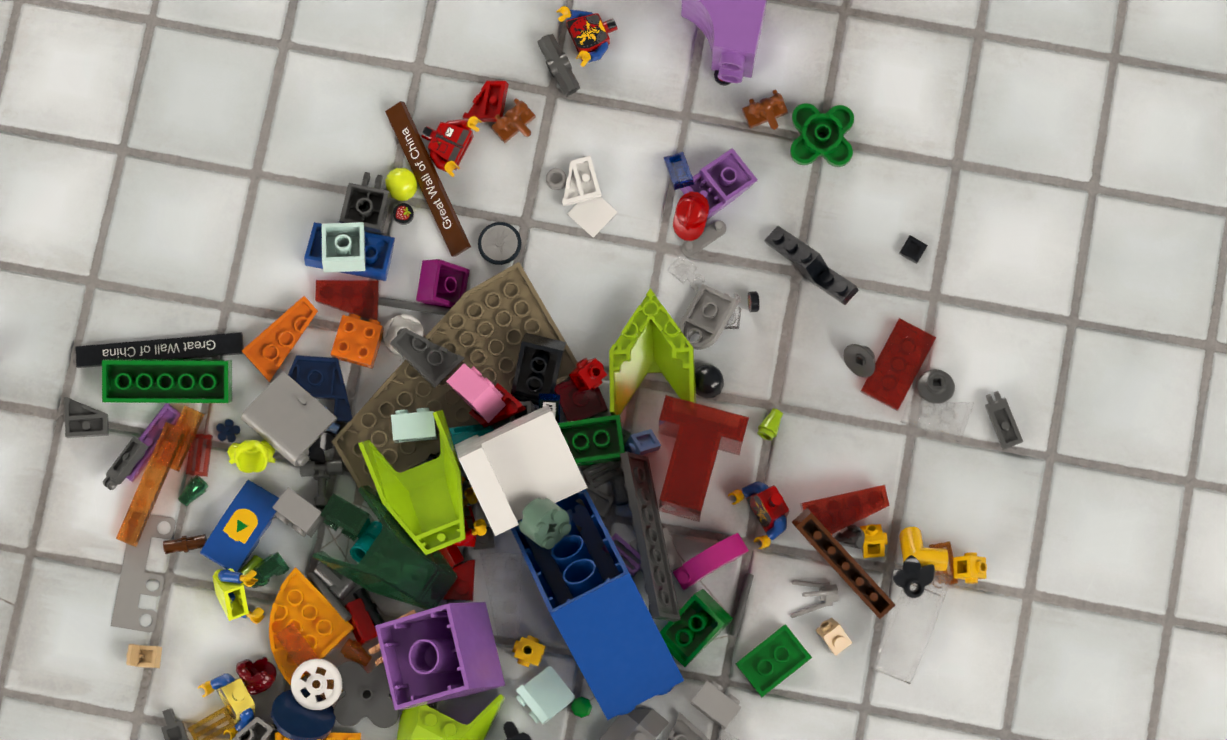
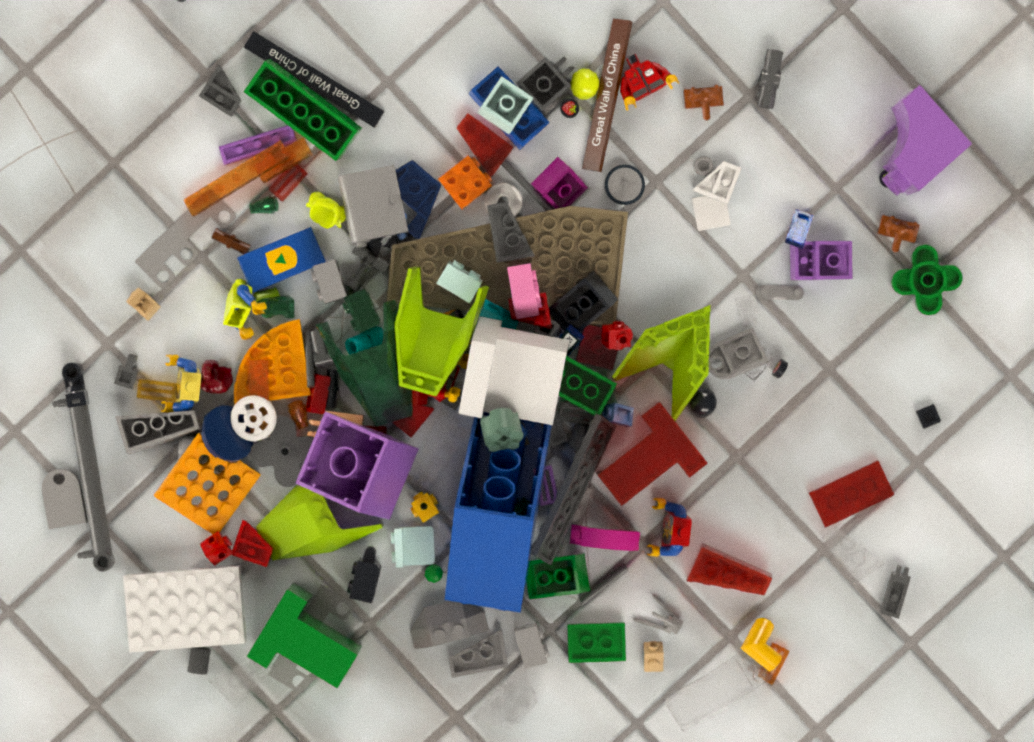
camera: 30 degrees right, 10 degrees up
dark grey hinge [103,436,148,490] -> none
dark blue plant [216,419,240,443] -> none
orange wing [242,296,318,382] -> none
red wing [463,81,509,122] -> none
torso [556,6,618,67] -> none
red piece [673,192,709,241] -> none
lime cone [757,408,783,441] -> none
black bracket [764,226,859,305] -> none
reddish brown brick [792,508,895,619] -> none
dark grey tile [835,525,865,549] -> none
dark grey piece [843,344,875,377] -> none
yellow brick [860,524,888,558] -> none
black plate [893,555,935,598] -> none
dark grey piece [917,369,955,404] -> none
yellow brick [953,552,987,584] -> none

